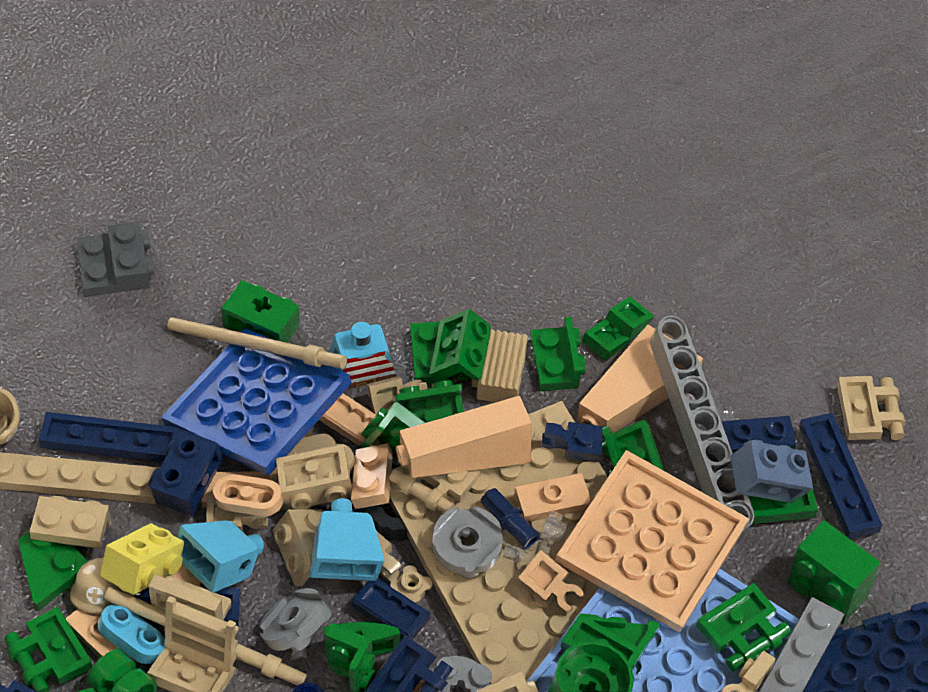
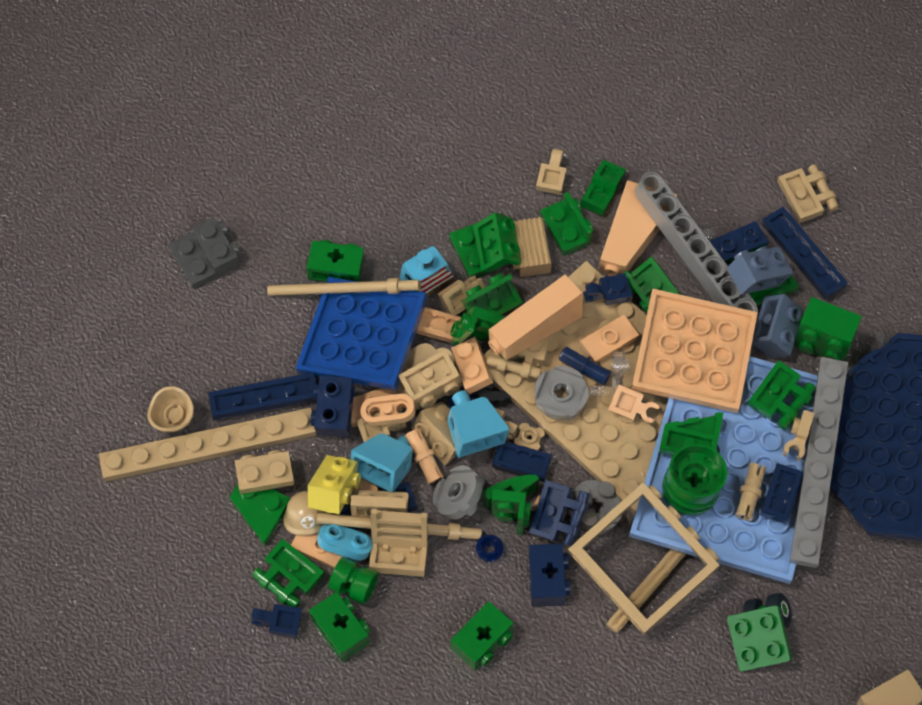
camera: 15 degrees left, 10 degrees up
none -> light nougat pin [405,428,444,484]
none -> tan plate [536,149,567,195]
none -> sand blue brick [752,294,804,359]

